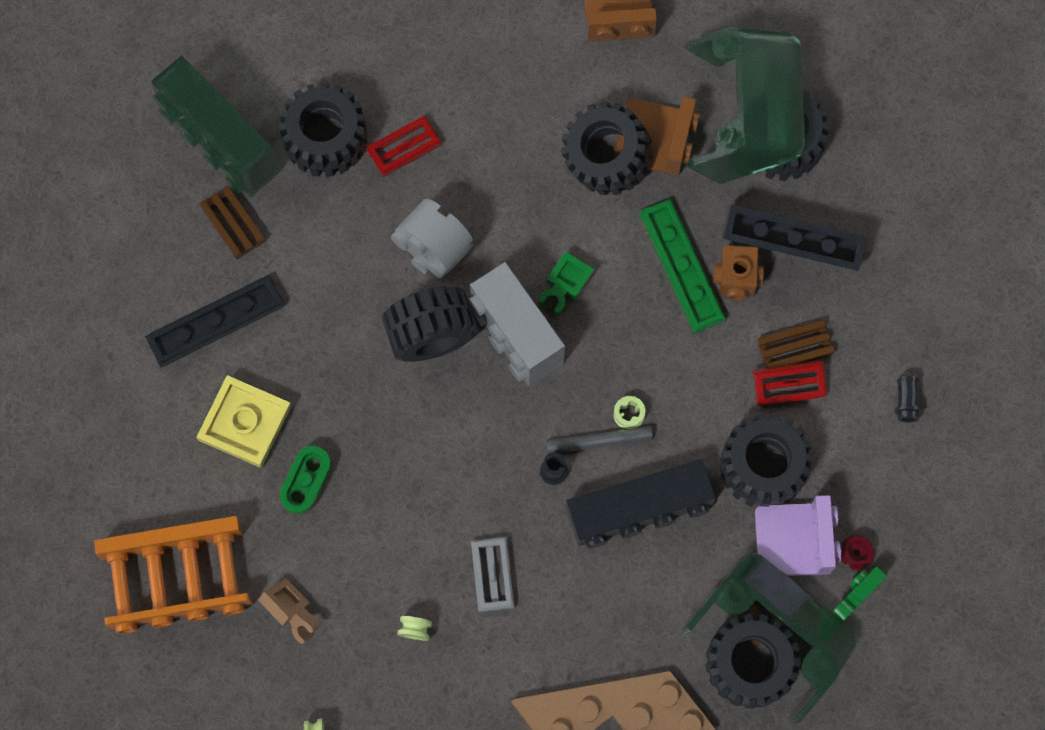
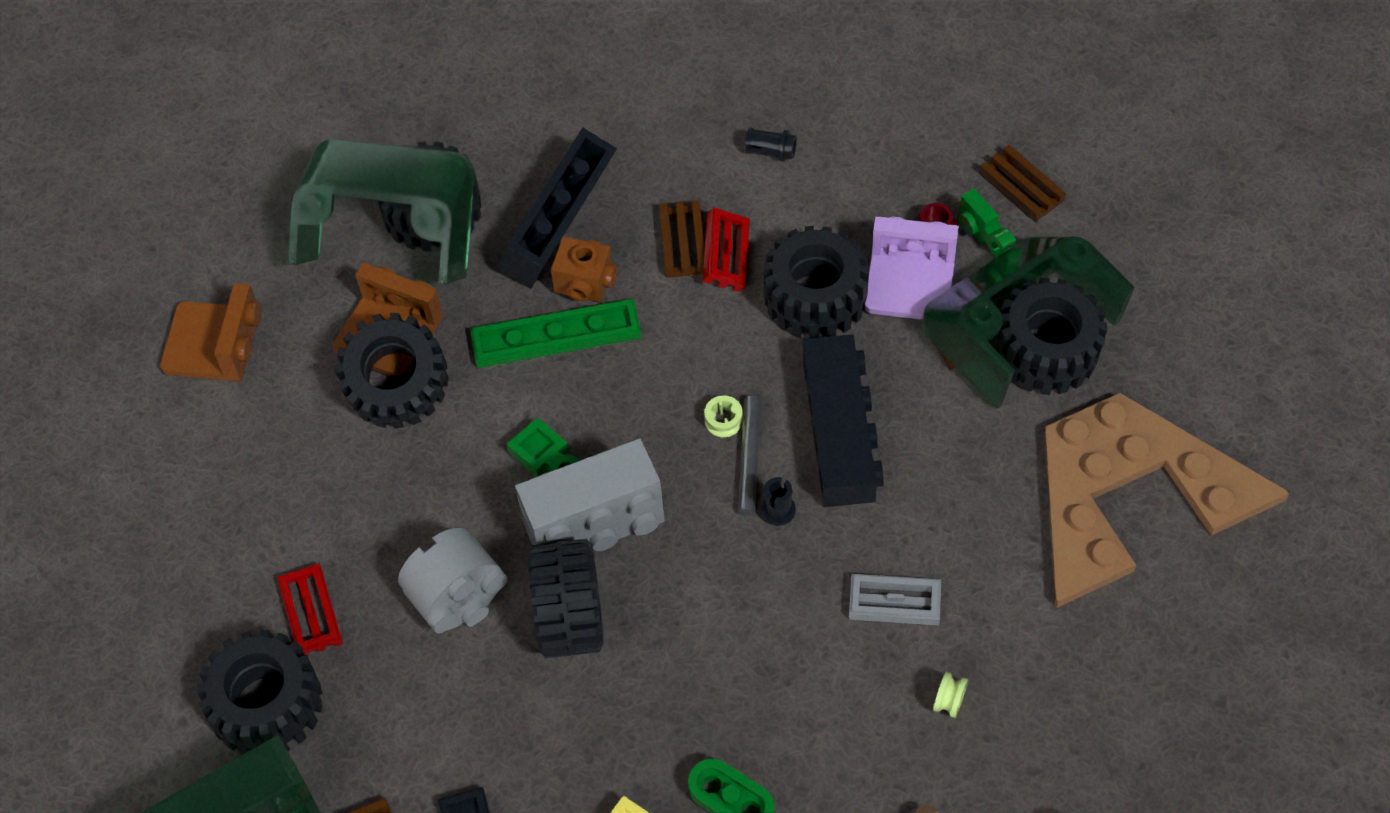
camera: 75 degrees left, 15 degrees down
none -> reddish brown tile [979,145,1066,223]

